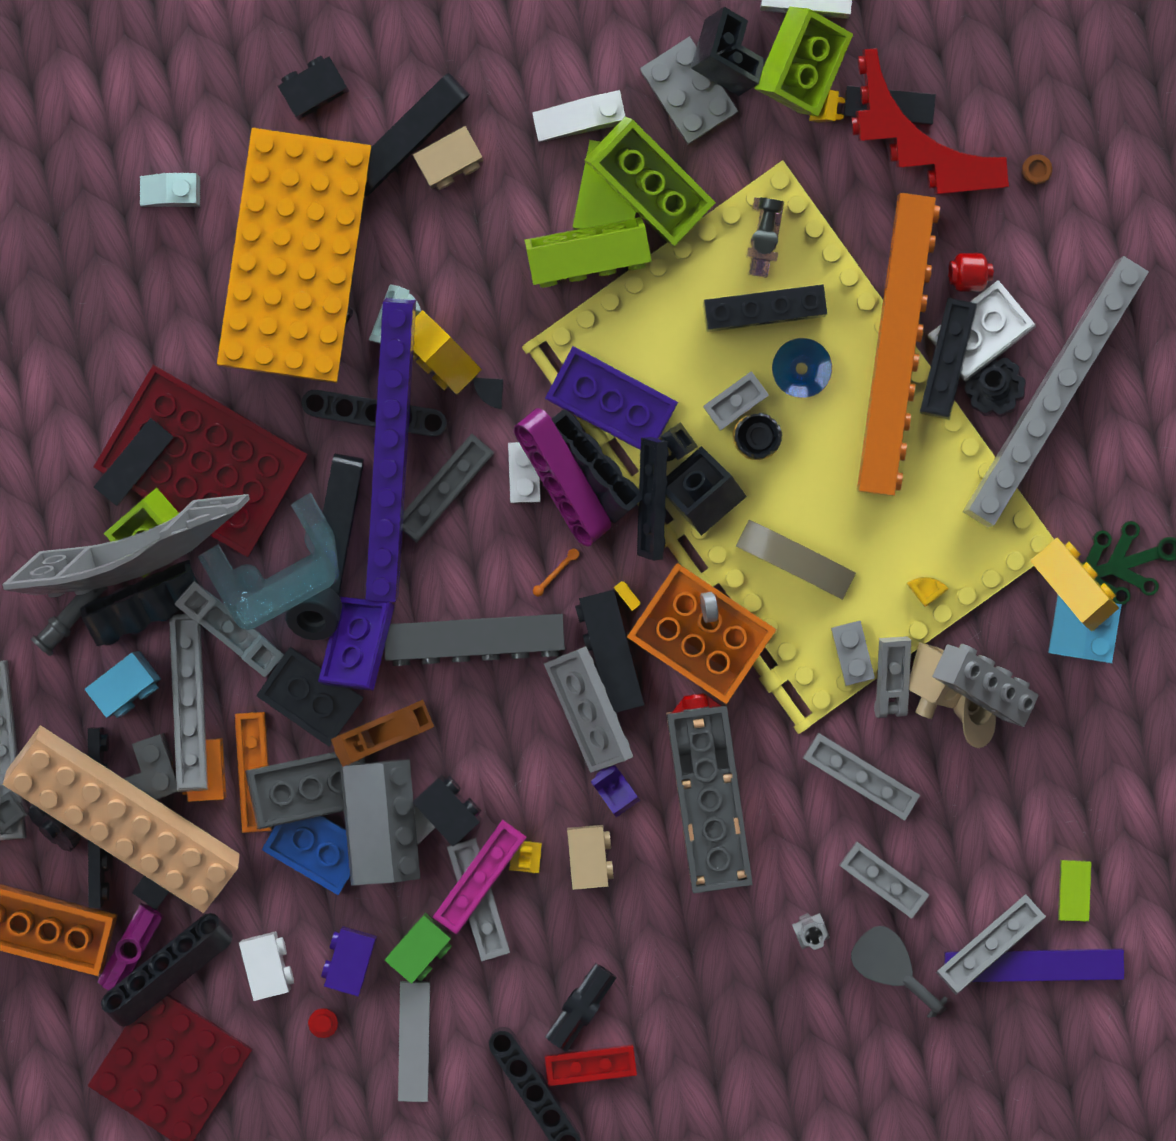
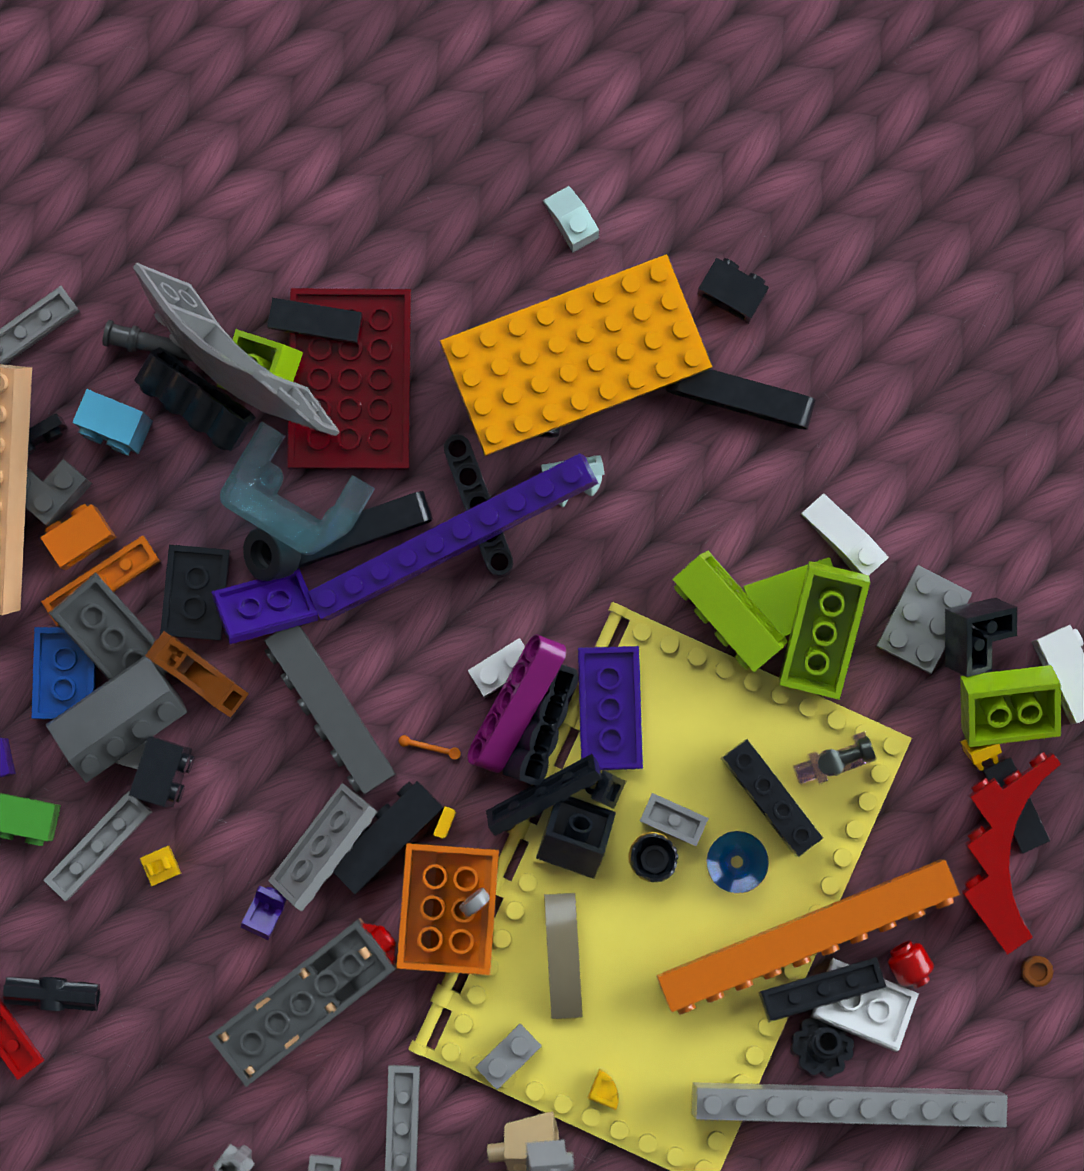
camera: 60 degrees right, 5 degrees down
light grey tile [169,613,208,792] -> none
light grey slope [175,581,284,677] -> none
dark grey tile [403,434,494,543] -> none
tan brick [413,126,483,190] -> none
yellow brick [413,310,482,395] -> none
dark pink tile [433,819,527,934] -> none
black tile [474,377,503,409] -> none
tan brick [567,825,614,890] -> none
light grey plate [874,636,911,718] -> none

